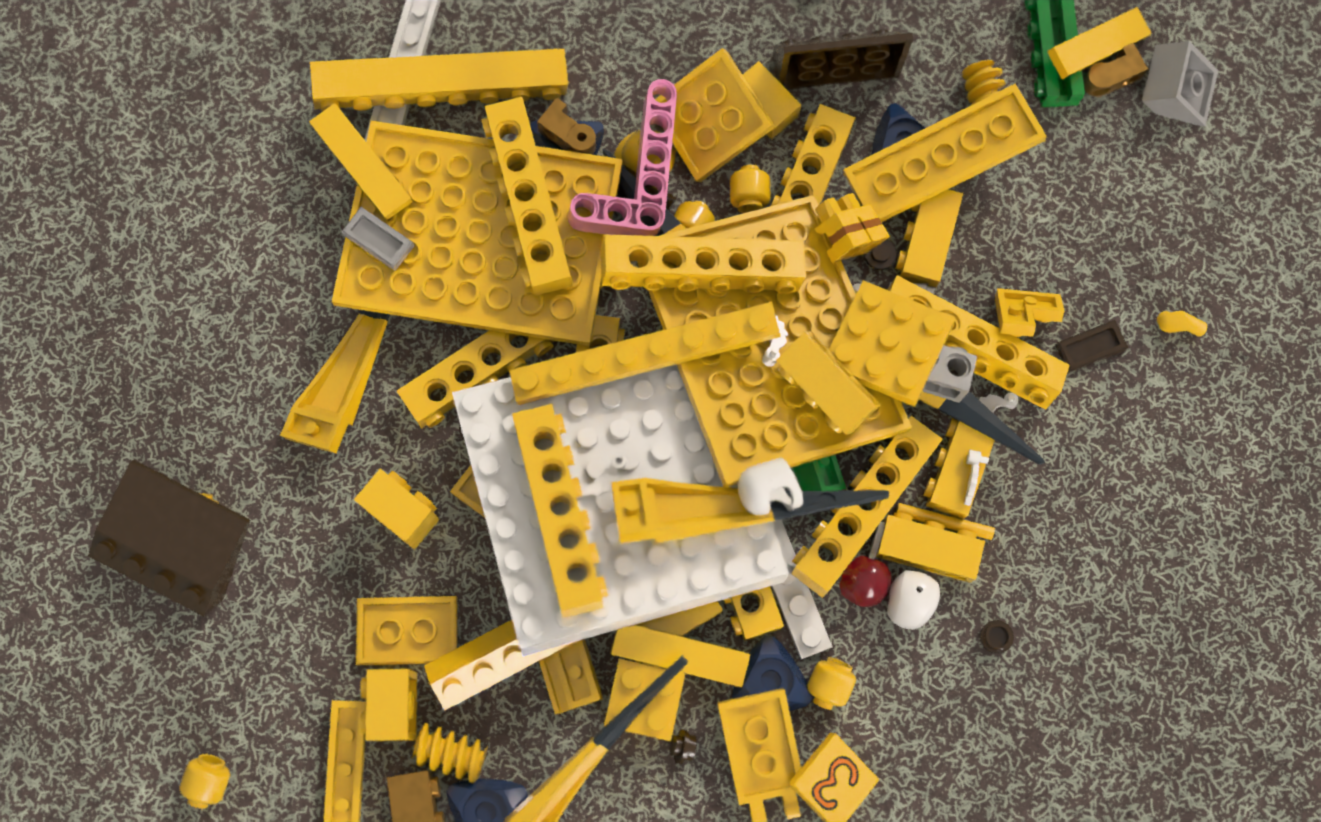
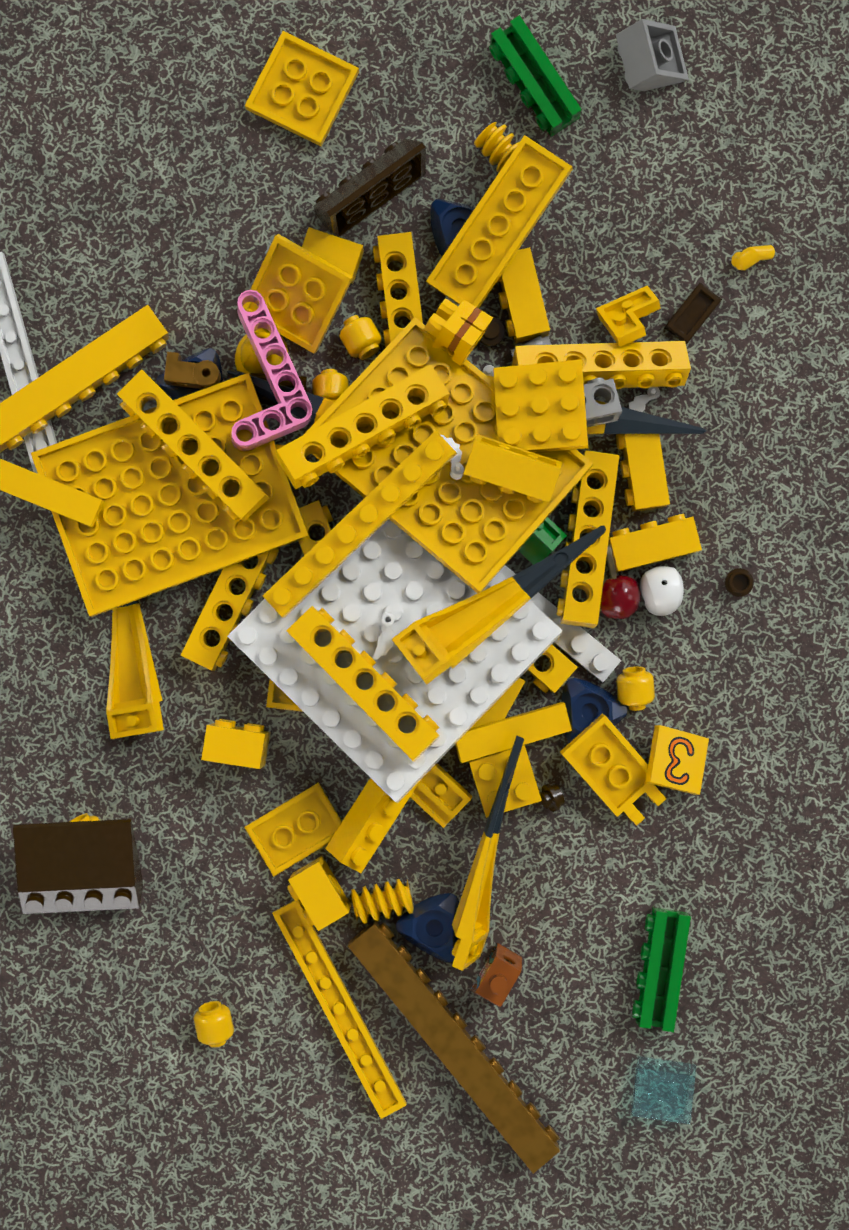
camera: 30 degrees left, 10 degrees up
light grey tile [342,207,414,271] -> none
white helmet [738,458,803,515] -> none
yellow bar [896,503,995,540] -> none
white piece [964,449,989,506] -> none
yellow tile [1047,7,1152,79] -> none
pearl gold leg [1083,43,1148,97] -> none

